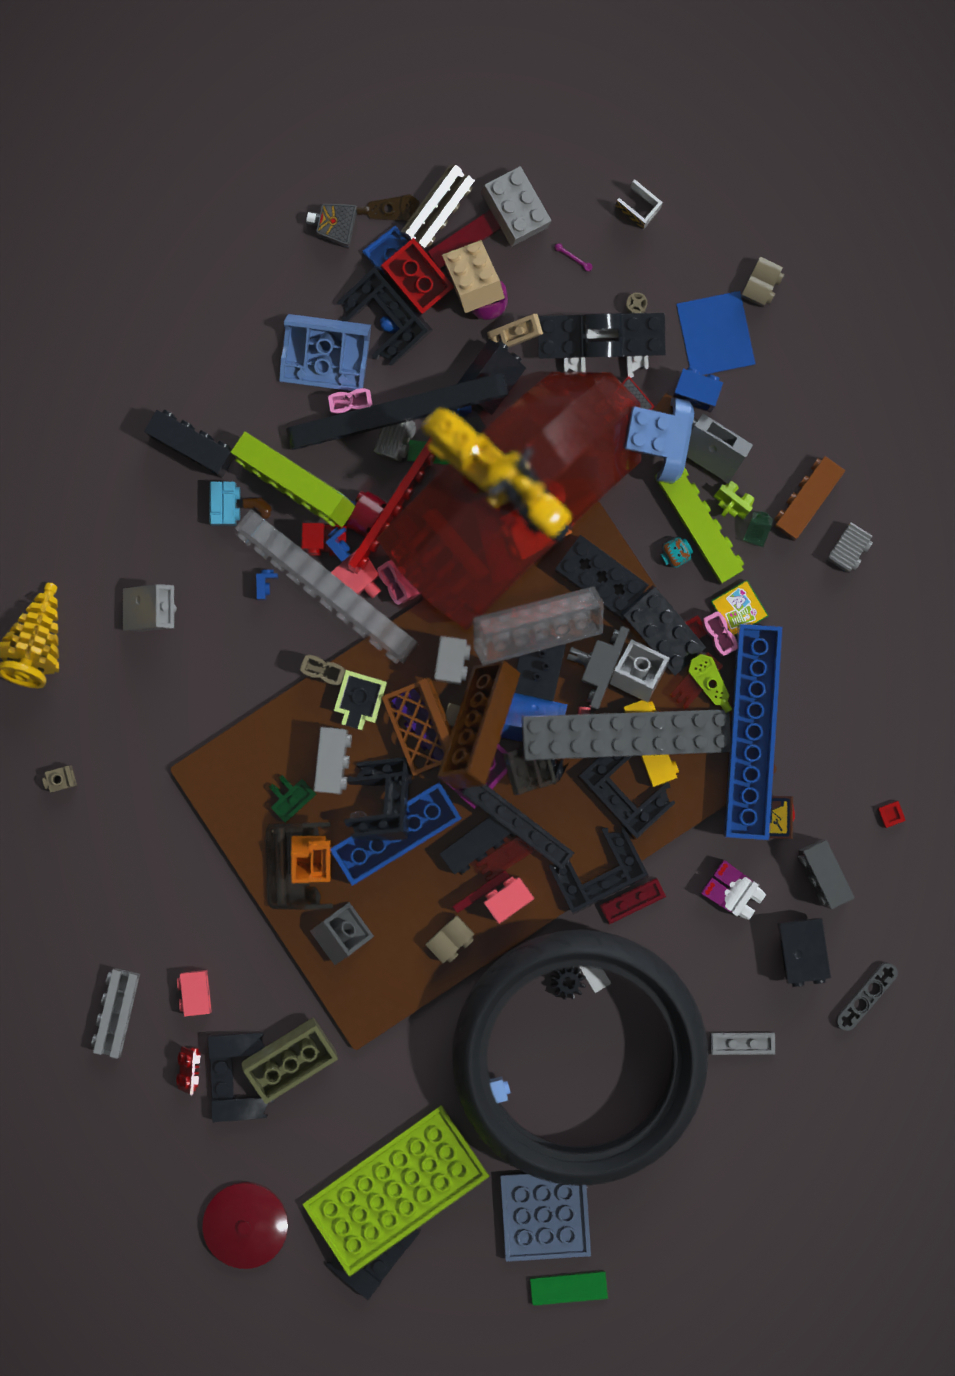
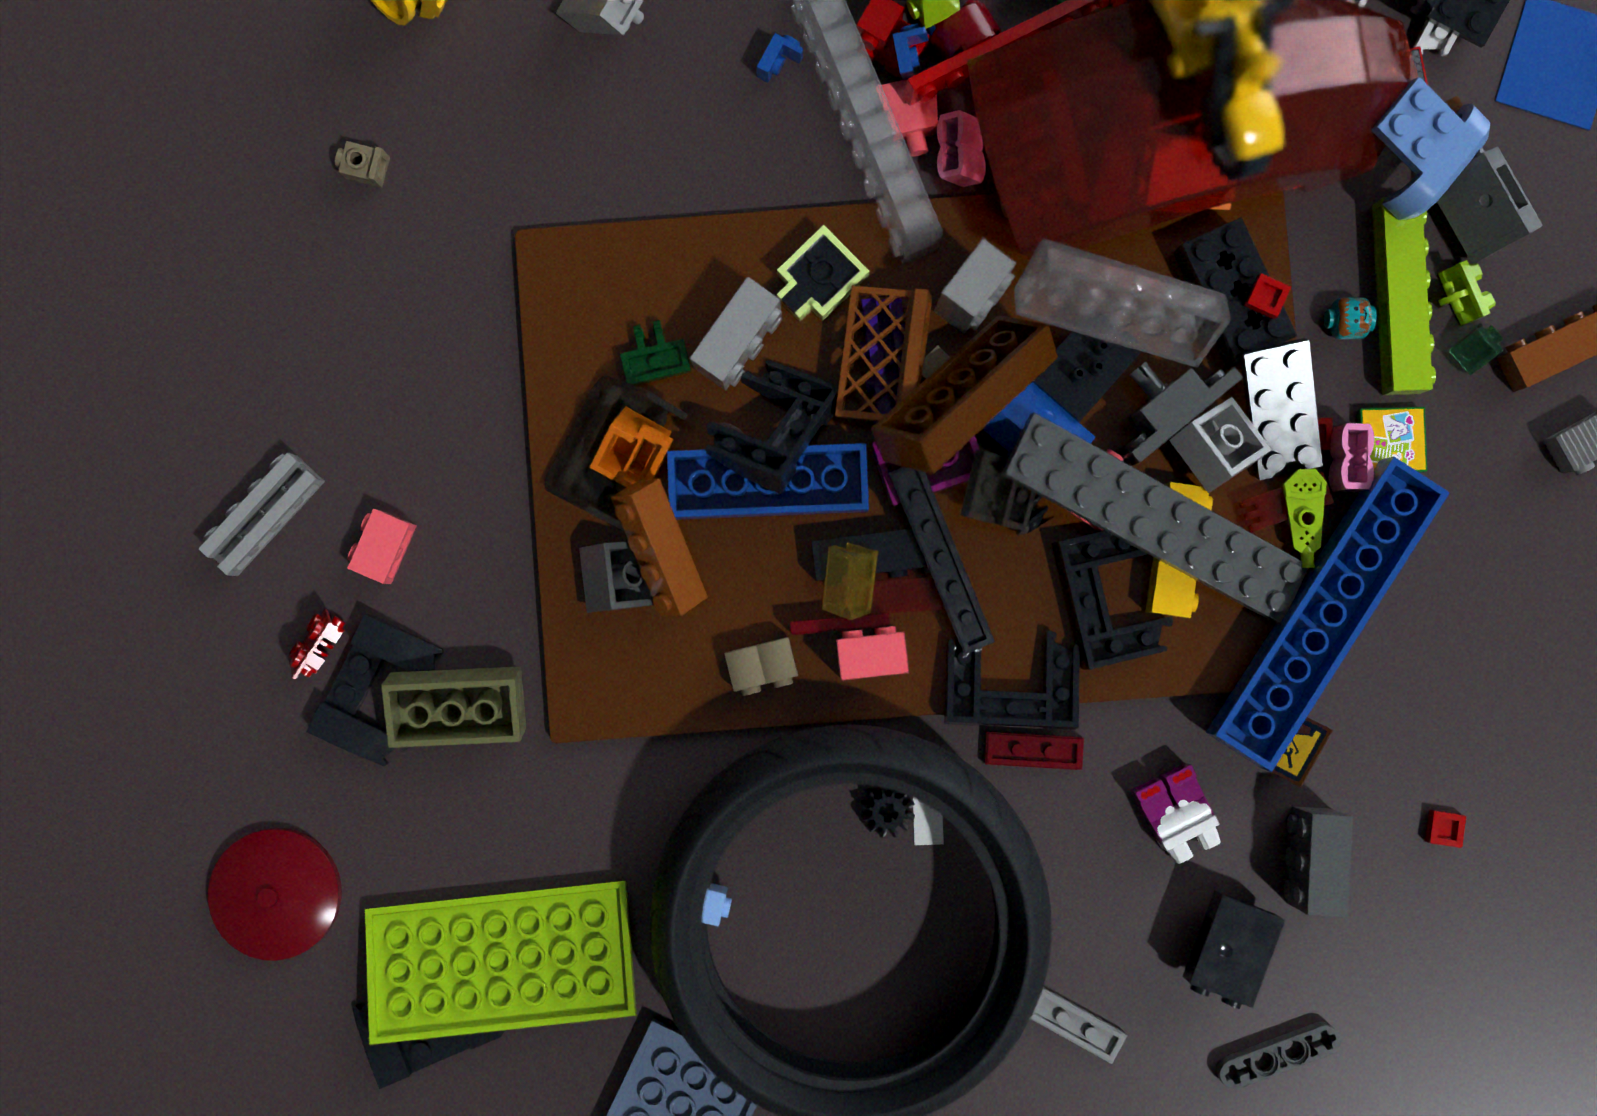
camera: 25 degrees right, 0 degrees up
dark tan brick [300,655,346,686] -> none
blue brick [673,367,723,412] -> none
none -> dark orange brick [610,478,708,616]
none -> clear yellow hinge [822,544,878,620]
none -> red tile [1244,273,1291,319]

